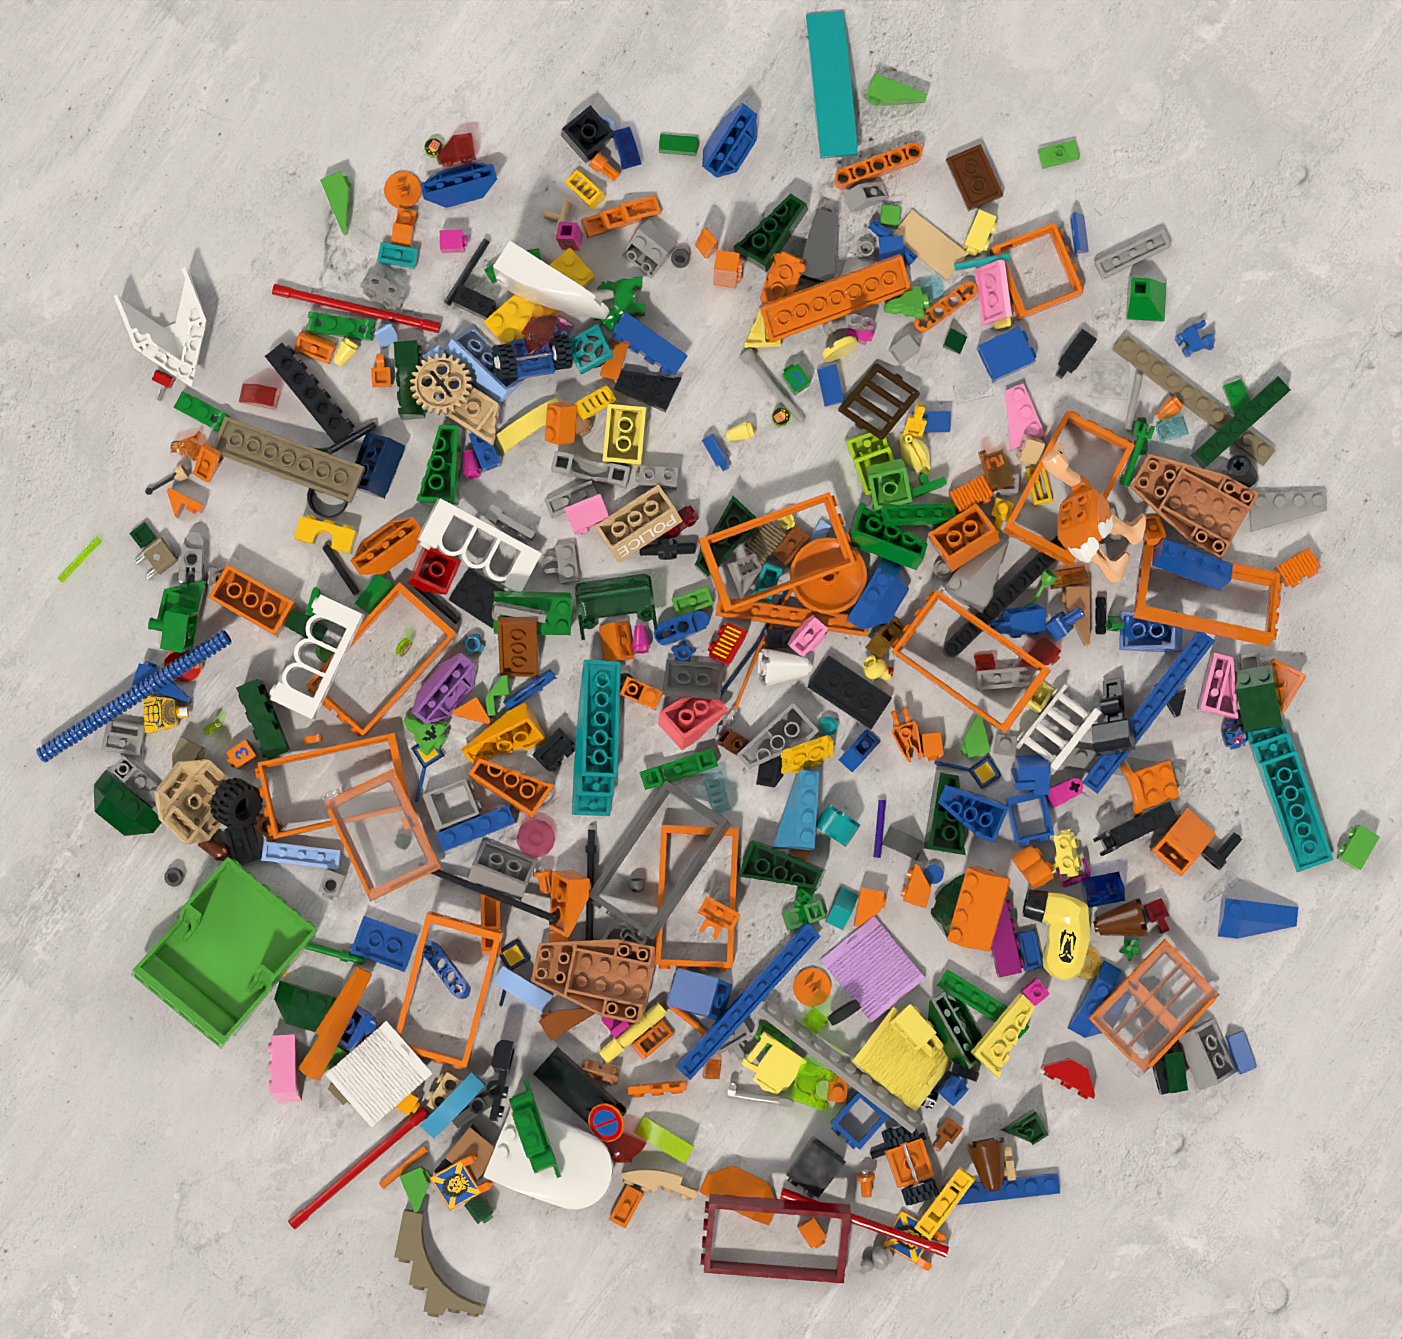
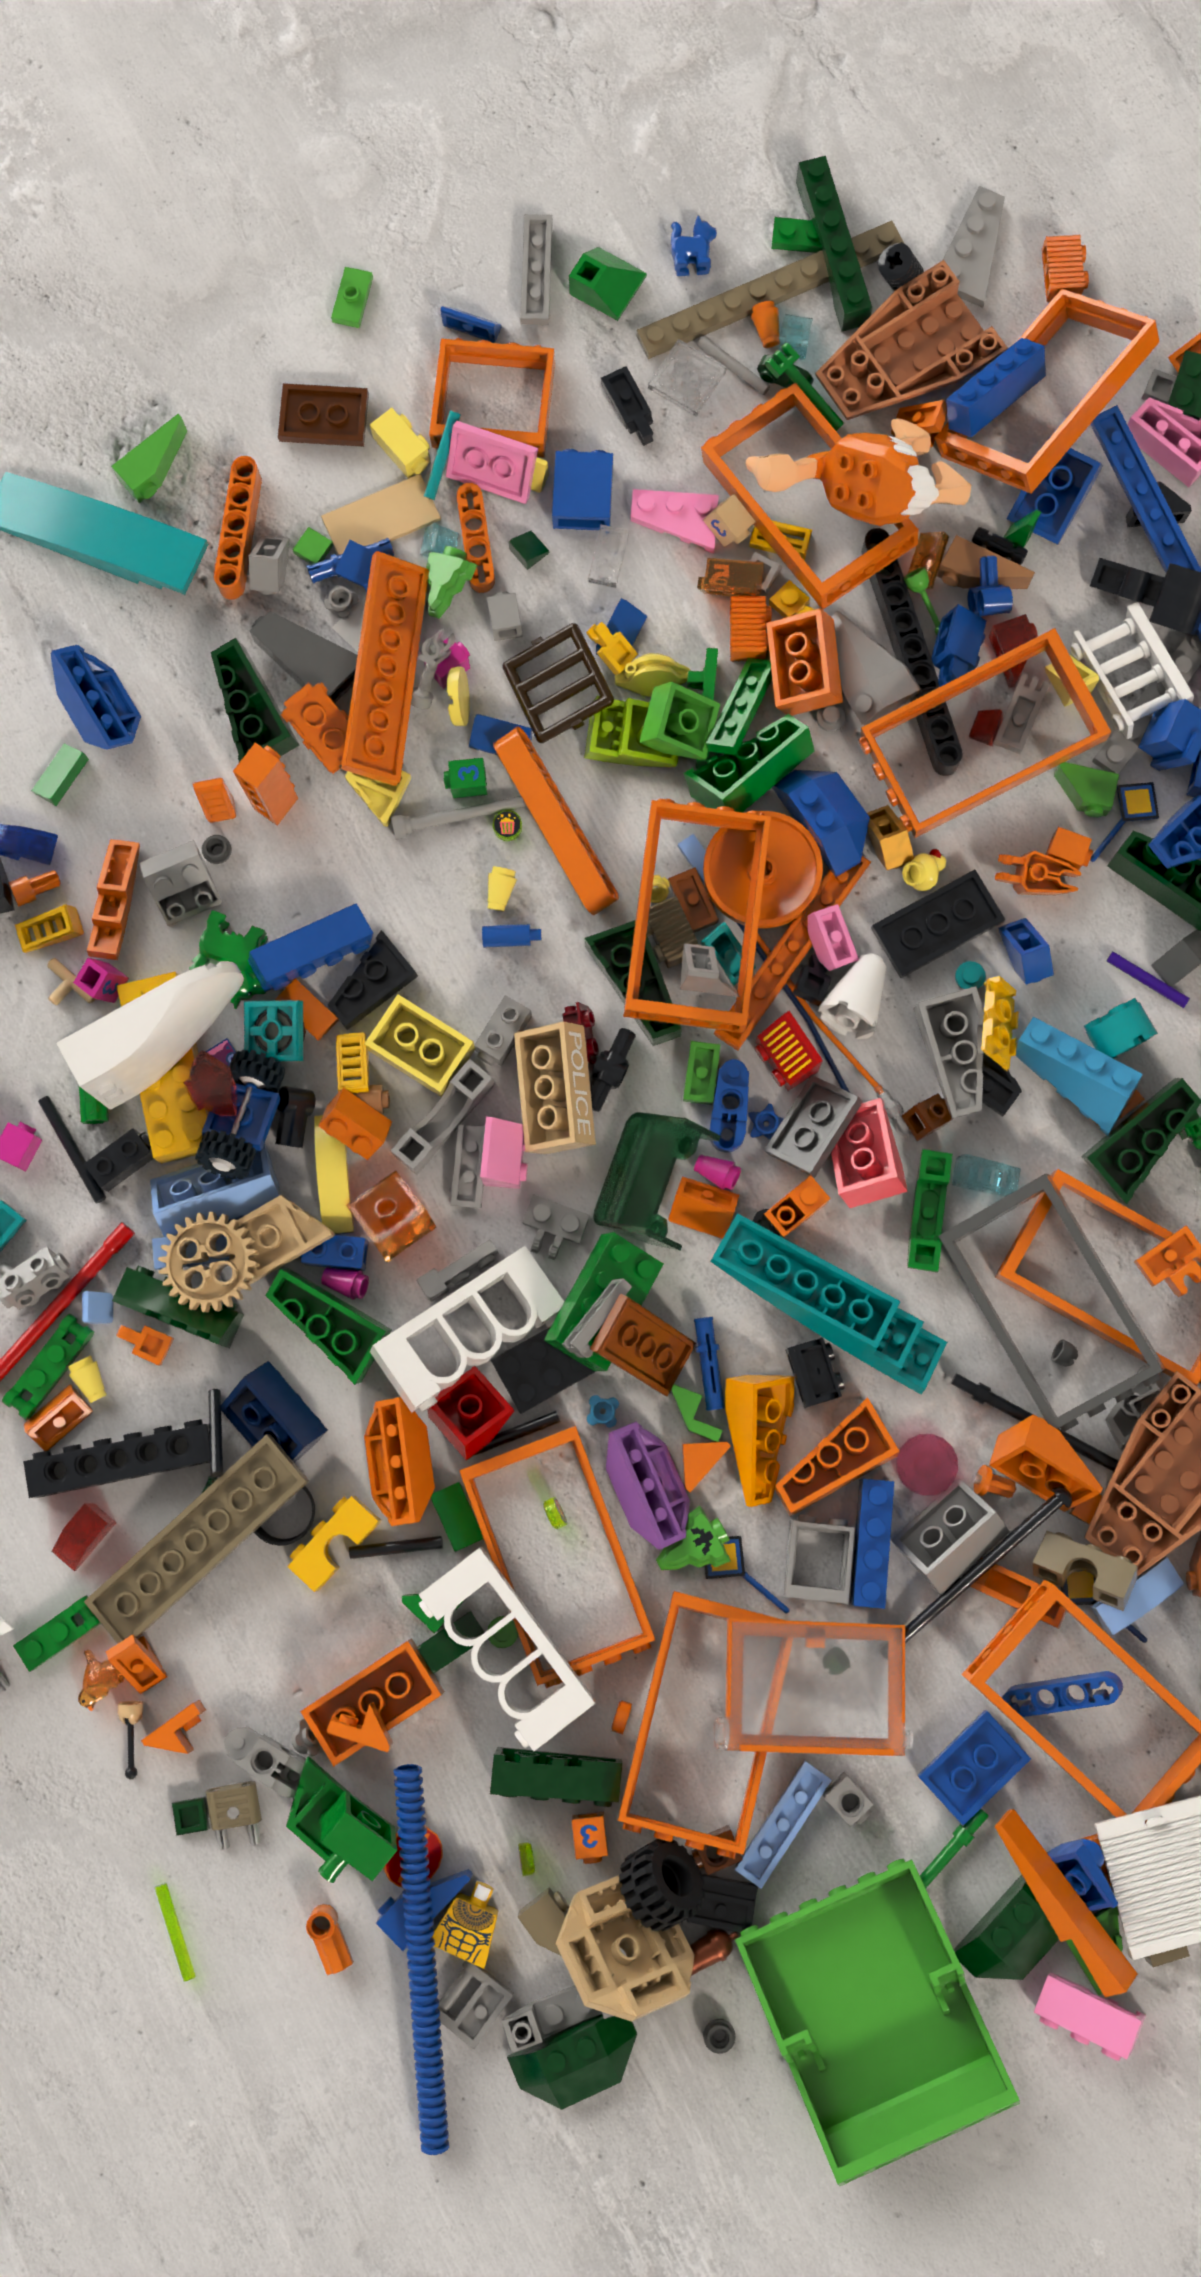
camera: 55 degrees left, 5 degrees down
none -> black piece [275,1086,316,1148]
none -> orange piece [306,1904,354,1975]
none -> orange slope [326,1702,393,1753]
none -> clear orange slope [346,1170,437,1262]
none -> orange beam [493,726,619,915]
none -> dark tan arch [1032,1531,1138,1611]

